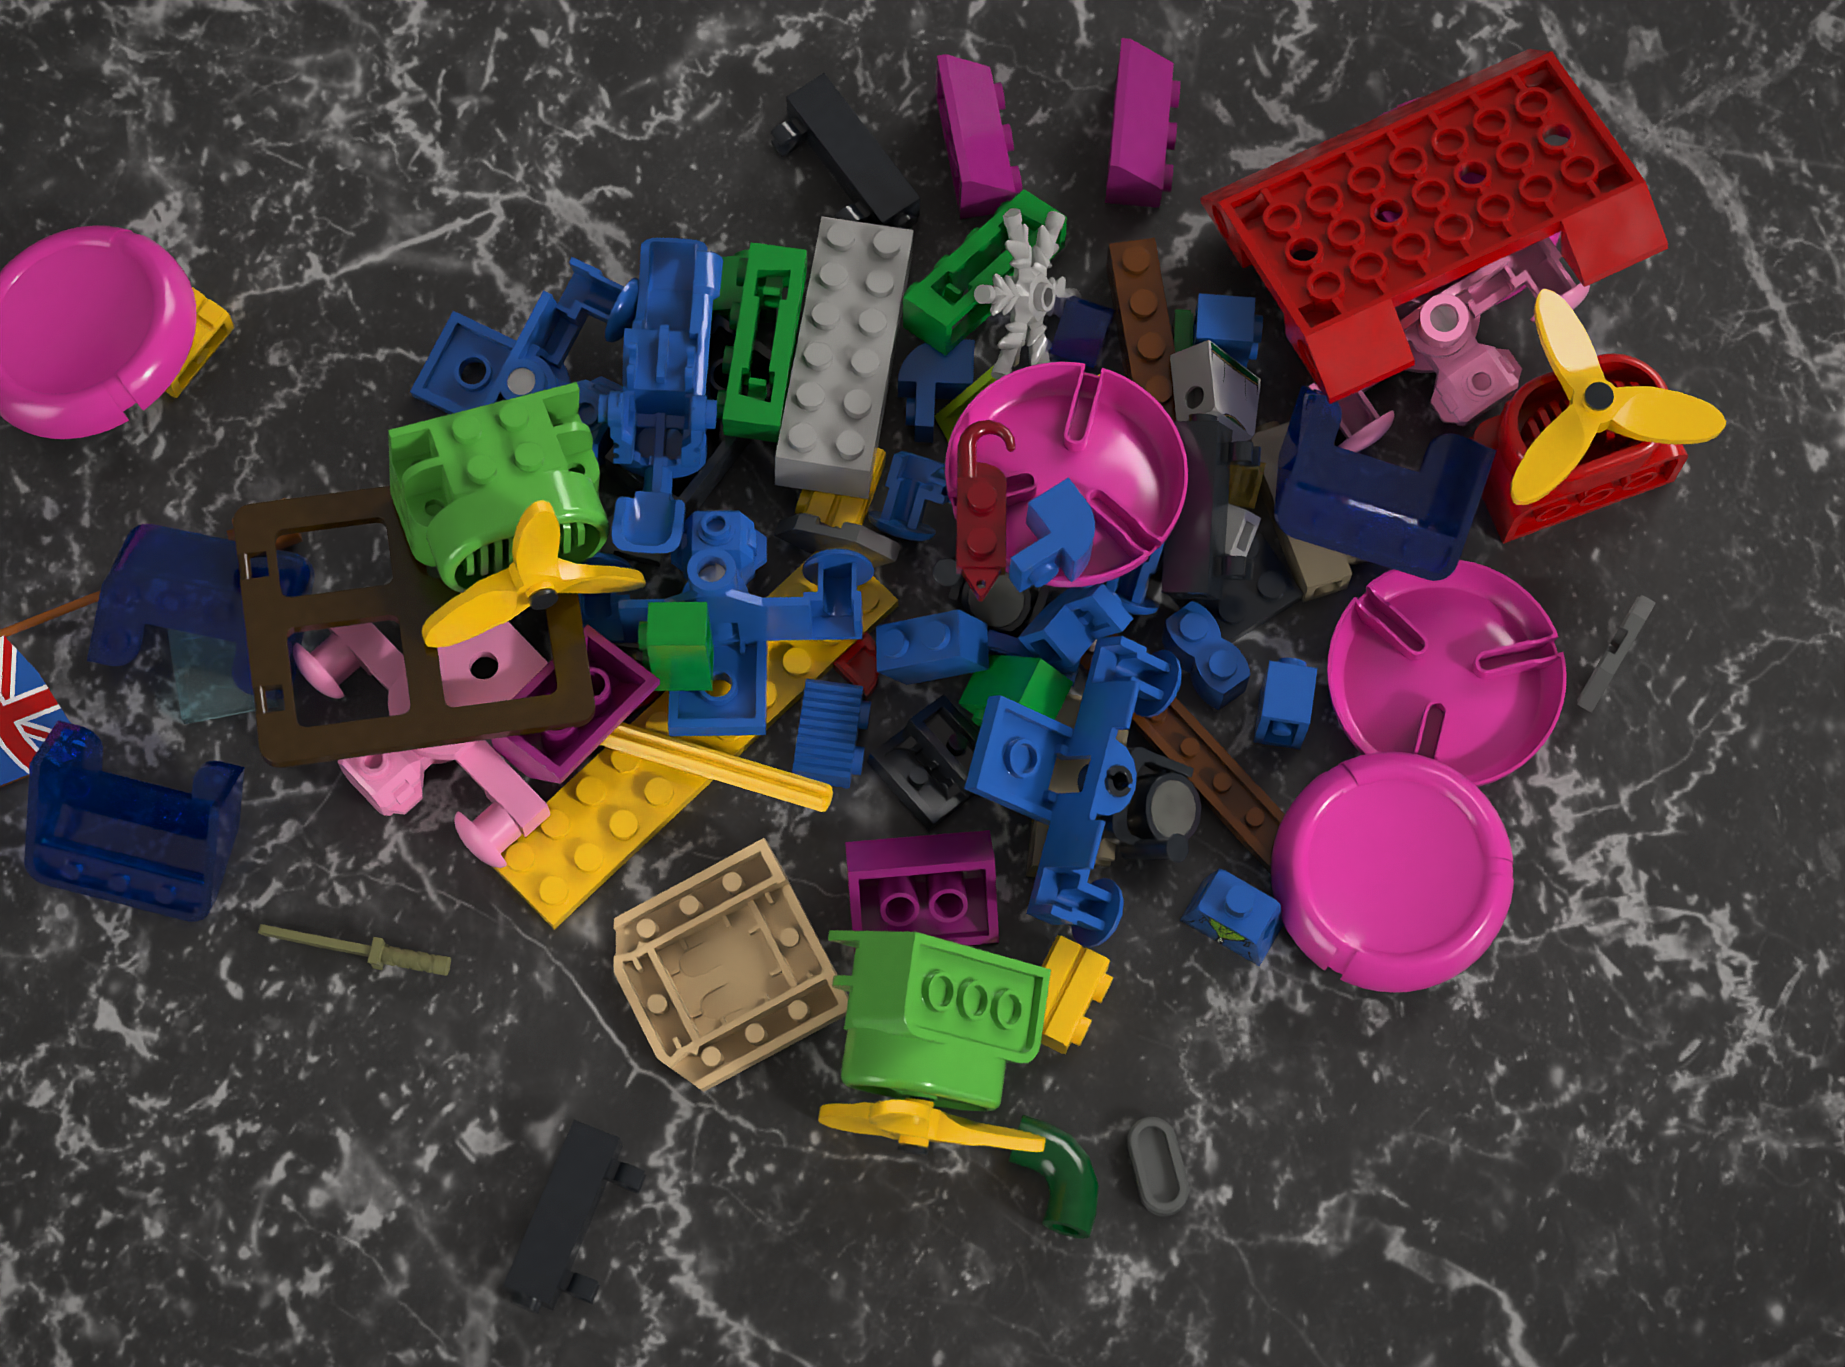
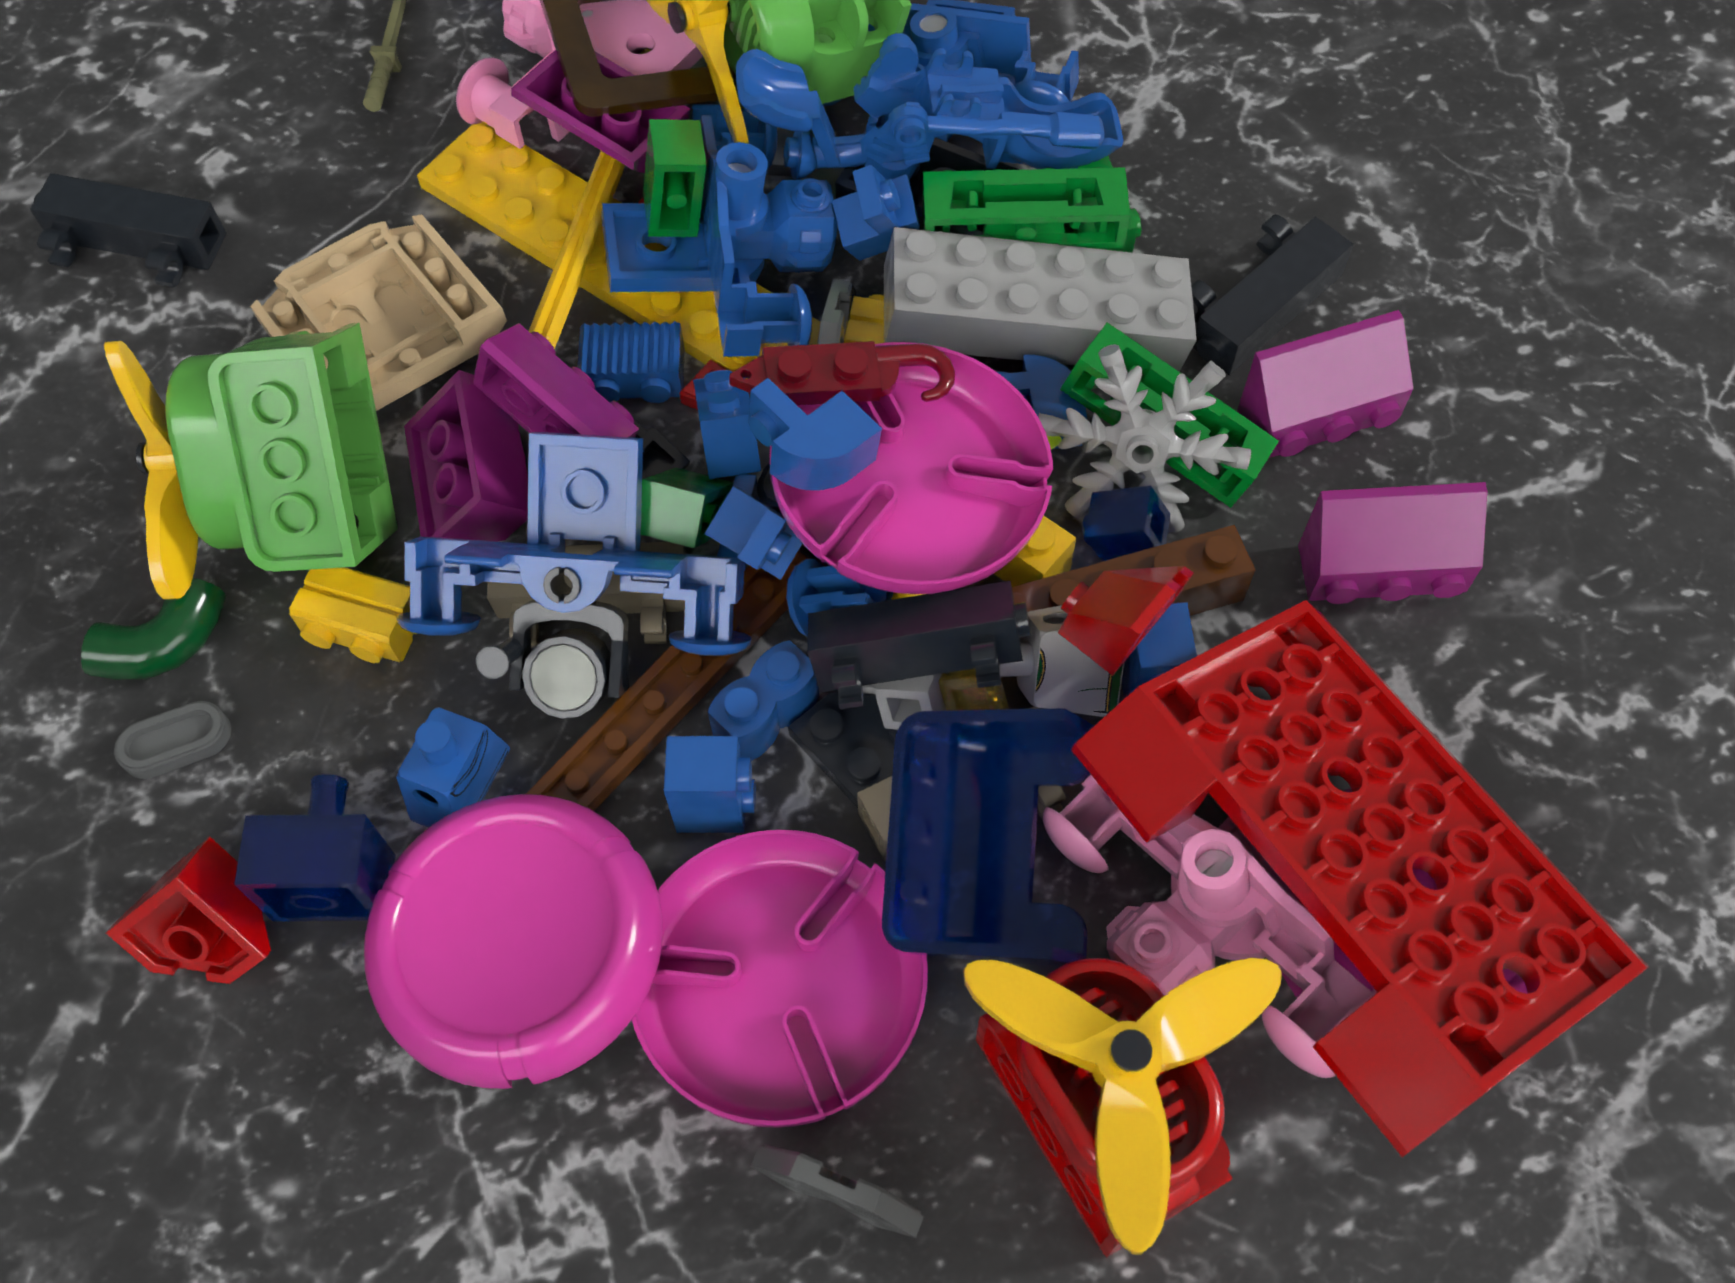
camera: 85 degrees right, 10 degrees down
none -> red slope [106,837,271,984]
none -> clear blue brick [234,774,396,921]
none -> magenta slope [473,323,639,438]
none -> blue brick [832,165,920,261]
none -> red slope [1058,566,1194,676]

